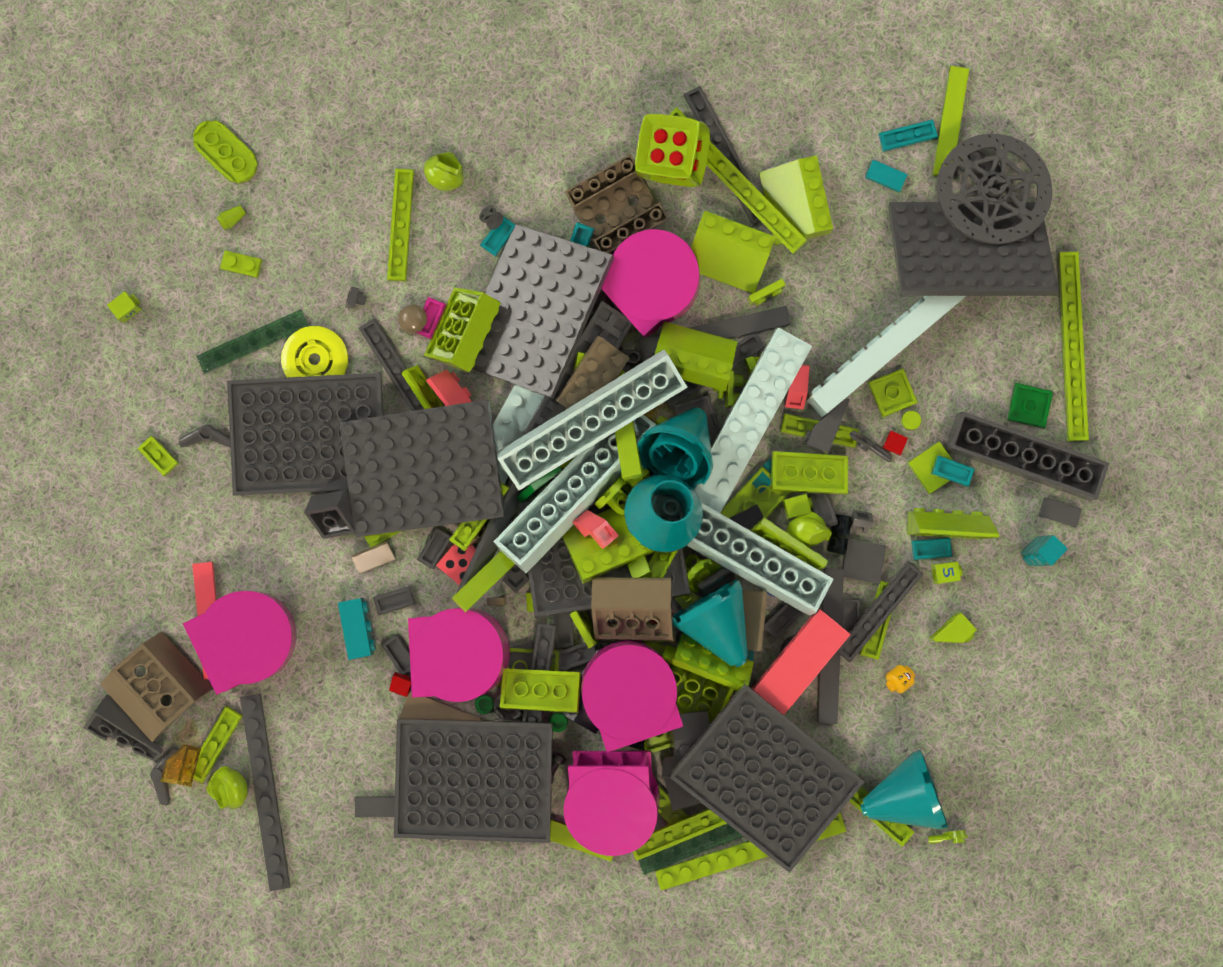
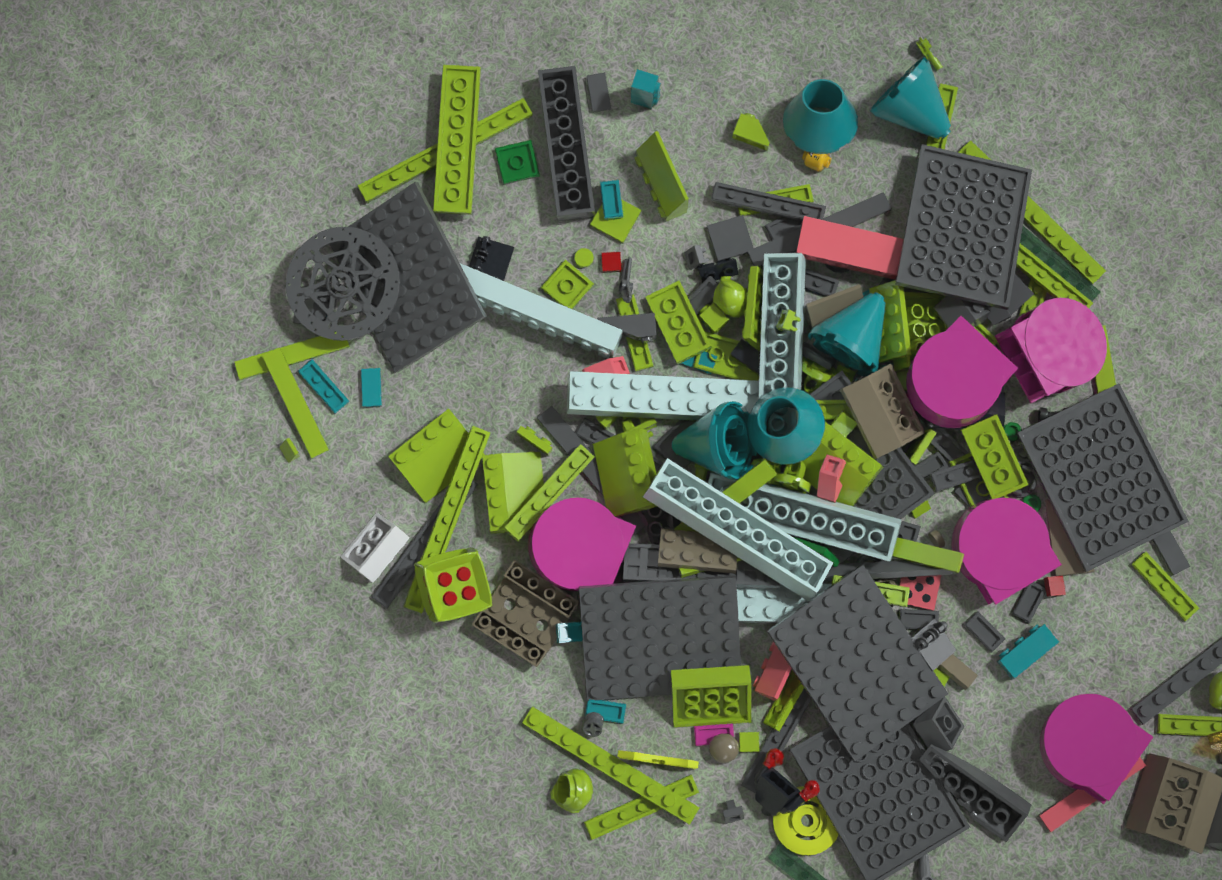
camera: 120 degrees left, 5 degrees down
teal tile [911,537,952,560] -> none
lime brick [931,561,963,584] -> none
none -> lime tile [262,347,329,459]
none -> lime slope [279,438,300,463]
none -> white slope [341,512,410,583]
none -> lime plate [433,65,481,215]
none -> black hinge [469,236,515,281]
none -> lime plate [504,444,595,542]
none -> lime plate [522,706,700,825]
none -> neon yellow tile [617,750,699,769]
none -> lime tile [739,732,759,752]
none -> black torso [754,748,820,816]
none -> lime tile [776,309,801,331]
none -> teal cone [783,79,858,154]
none -> hinge [911,618,956,671]
none -> dark grey wedge [919,744,1032,842]
none -> lime tile [1131,551,1200,621]

